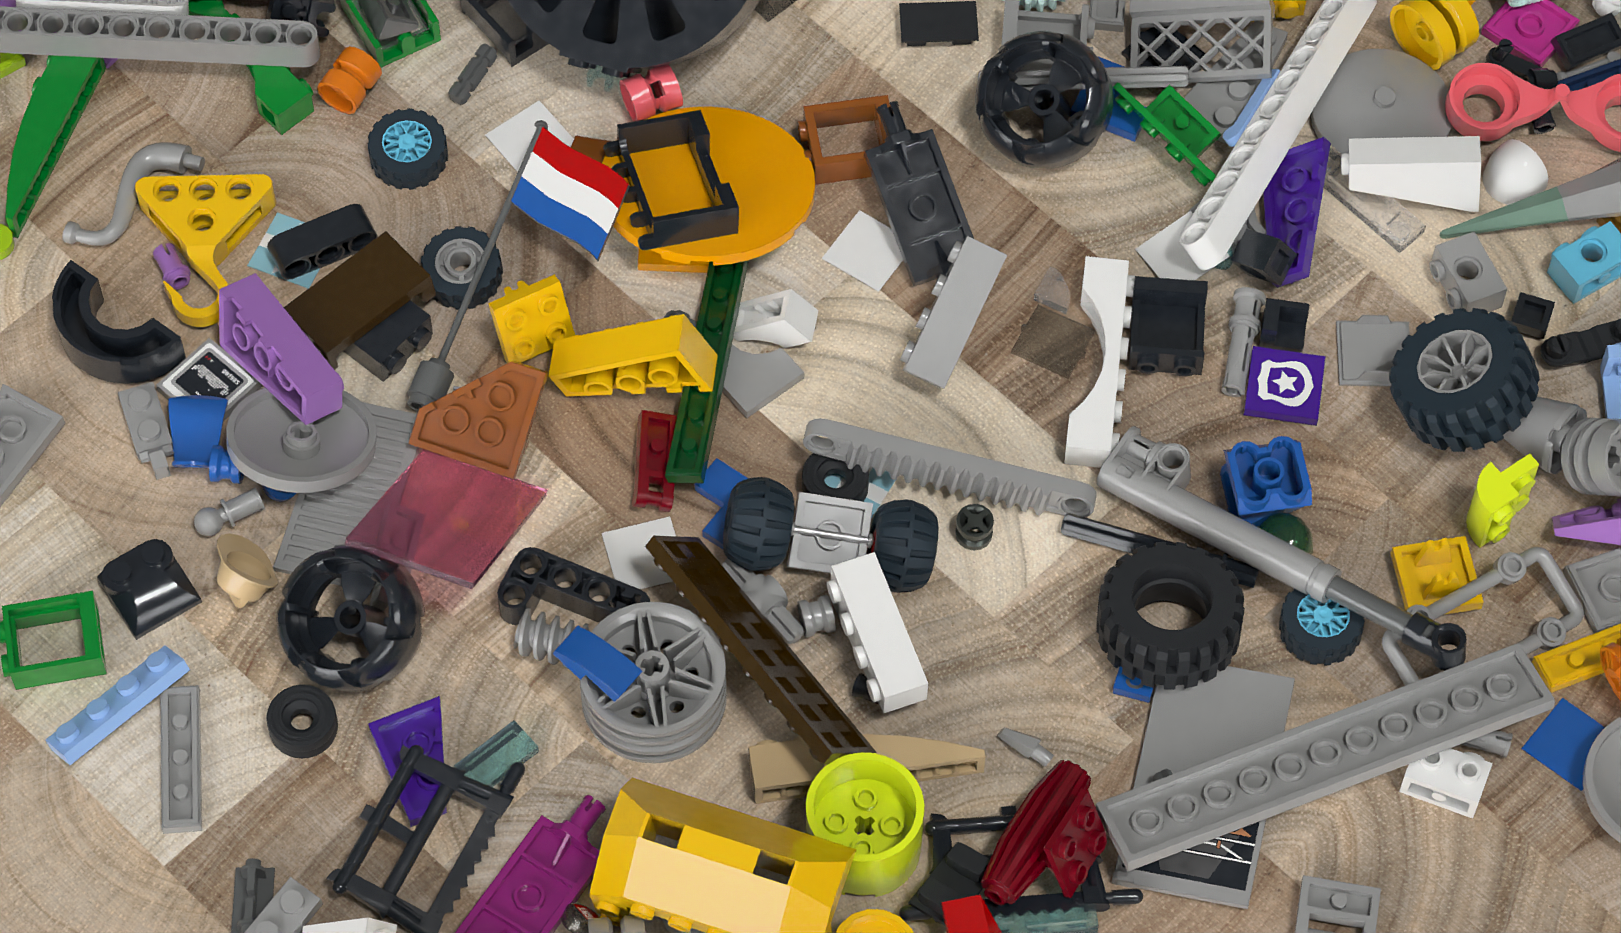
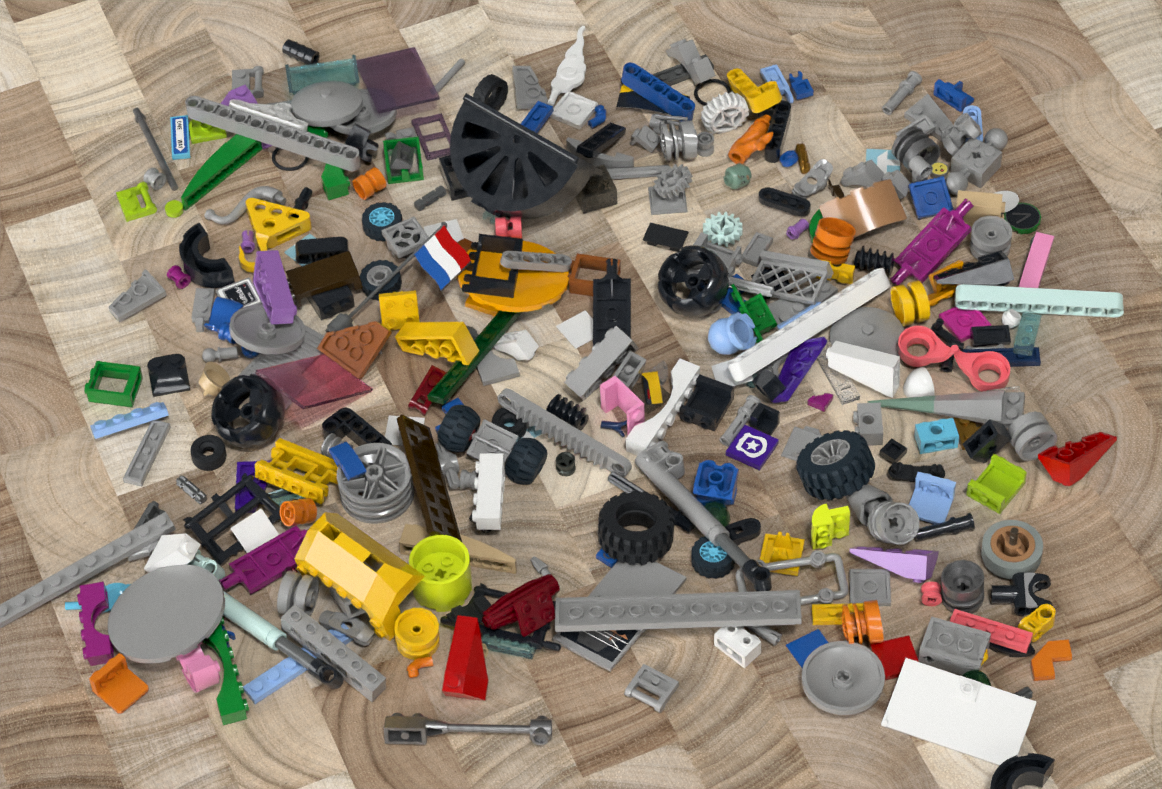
camera: 25 degrees right, 10 degrees down
none -> magenta bush [167,265,191,289]
none -> dark grey axle [176,475,207,504]
none -> white sticker [230,509,279,553]
none -> yellow fence [255,438,338,504]
none -> black tyre [272,147,309,171]
none -> orange wheel [280,498,317,526]
none -> black axle [291,187,313,218]
none -> light grey piece [381,217,429,259]
none -> light grey beam [500,251,572,272]
none -> black piece [546,394,589,431]
none -> bright pink panel [600,376,645,435]
none -> dark blue bar [601,420,627,437]
none -> light grey brick [613,351,646,390]
none -> yellow sticker [642,371,663,405]
none -> light blue tile [708,312,757,355]
none -> black plate [725,518,761,546]
none -> magenta tile [807,393,834,412]

